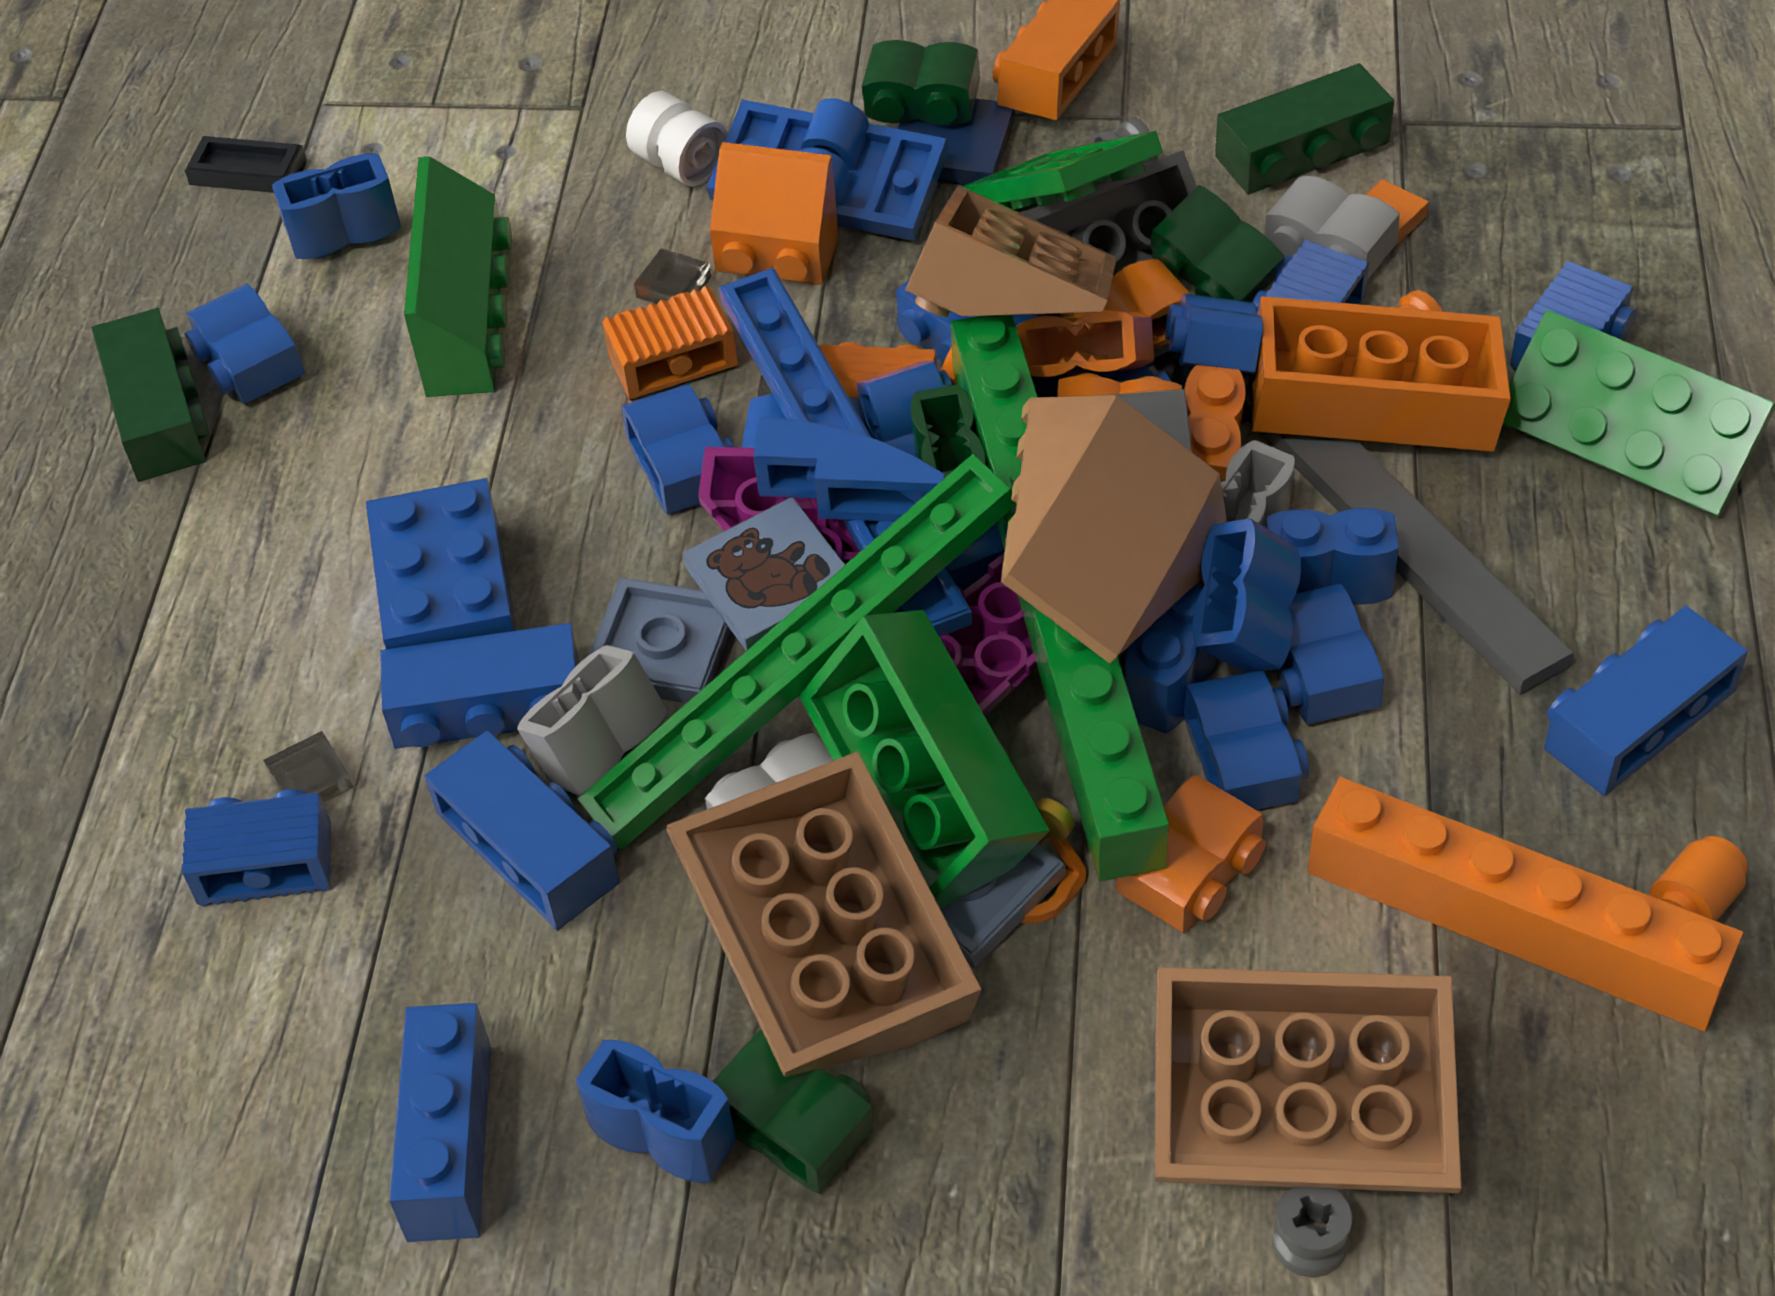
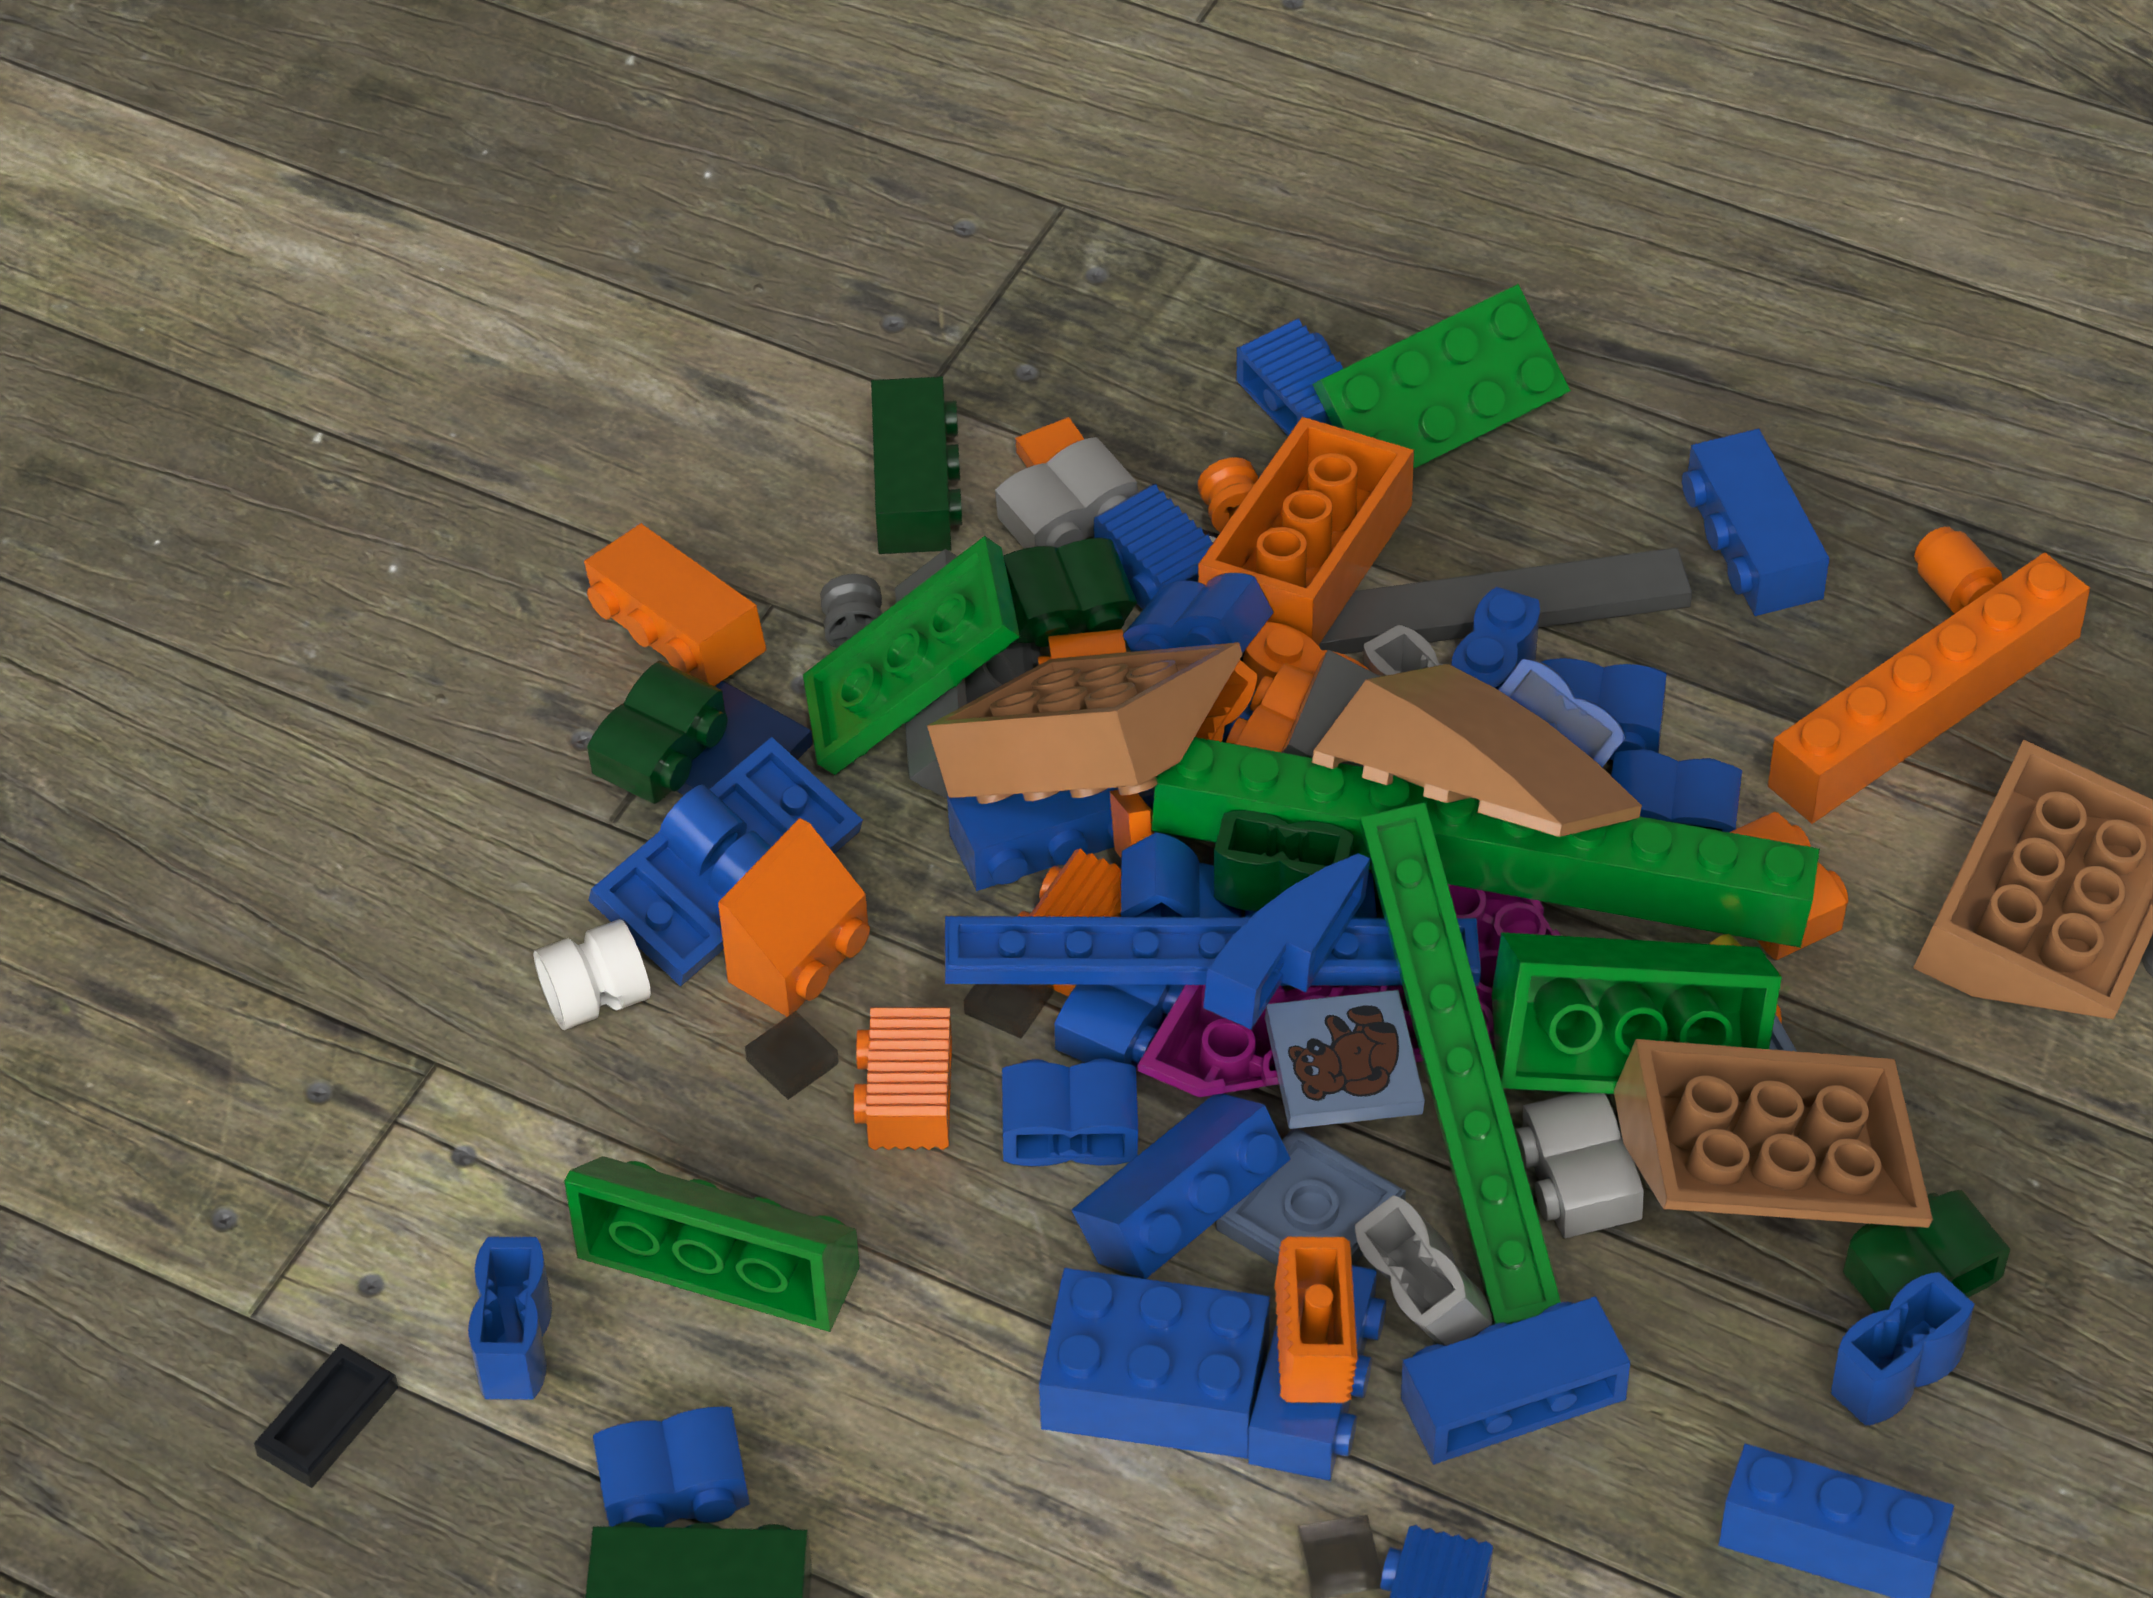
camera: 70 degrees left, 0 degrees up
none -> blue brick [1071,1093,1291,1279]
none -> orange brick [1274,1237,1358,1403]

